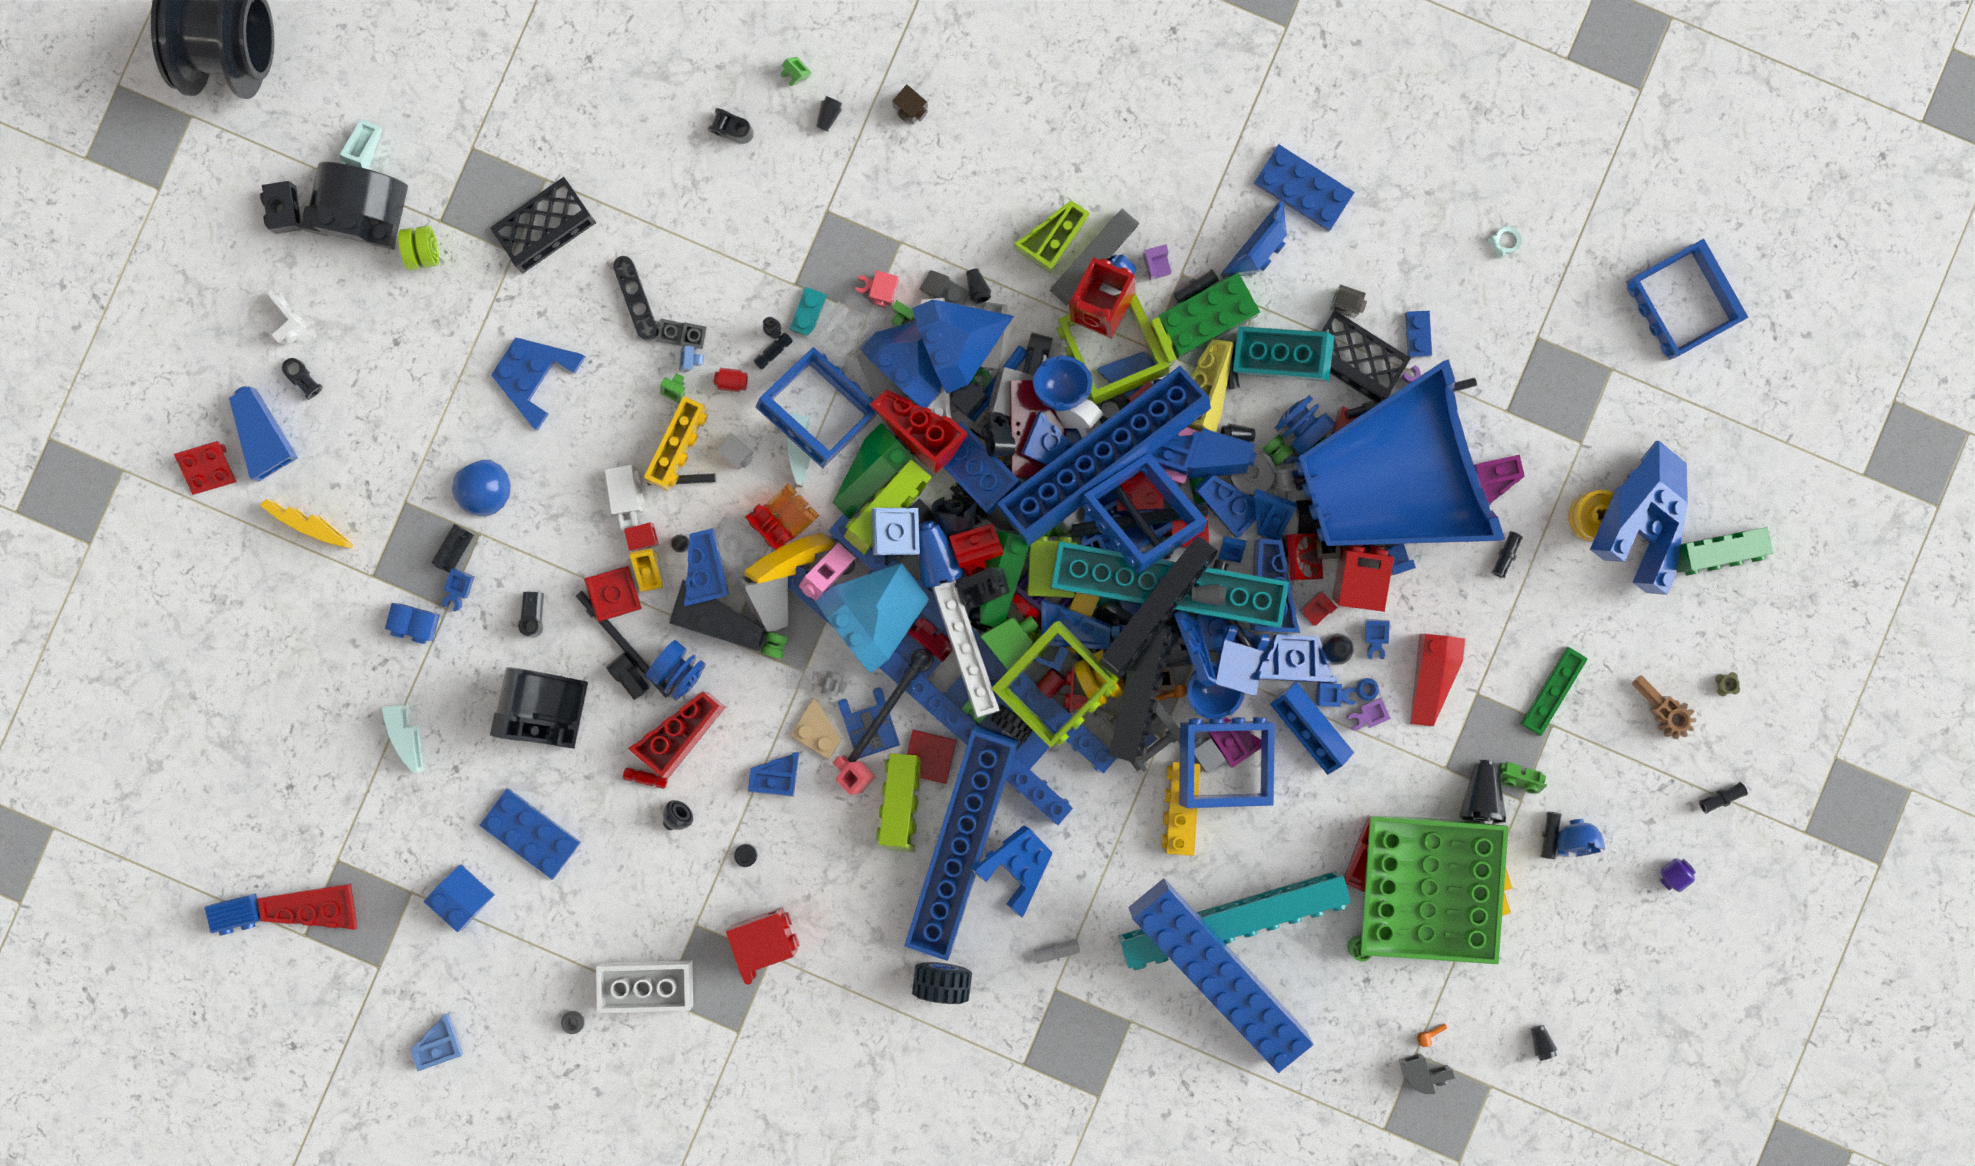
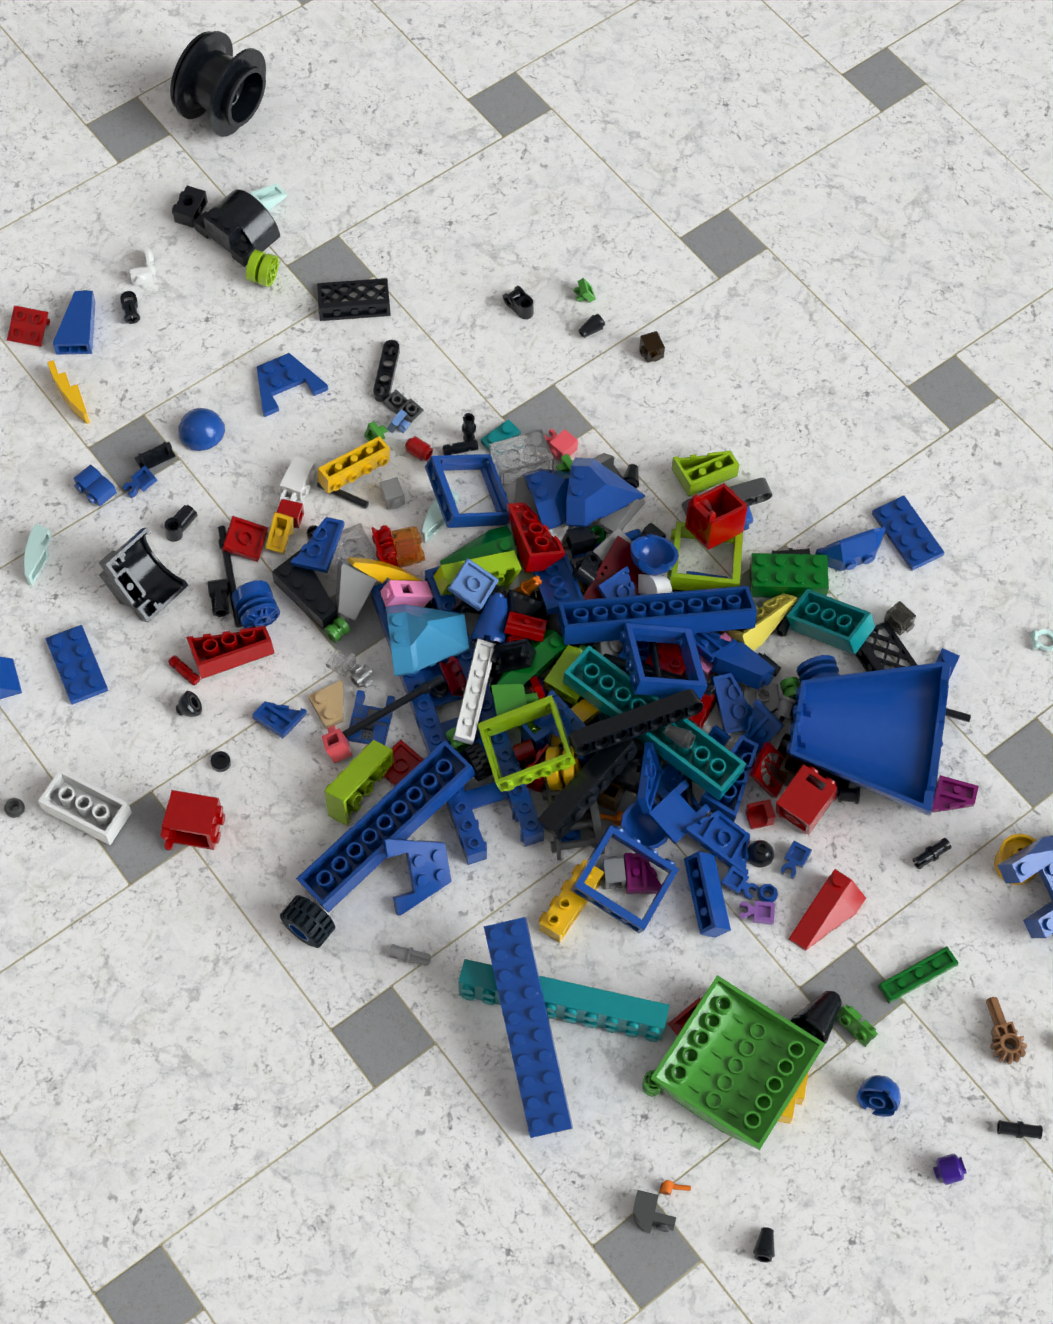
camera: 30 degrees right, 25 degrees down
medium lavender panel [1143,244,1171,280] -> none
lime plate [1150,317,1177,367] -> none
blue panel [1385,544,1416,576] -> none
black pin [1541,811,1562,859] -> none
none -> orange axle [514,576,542,595]

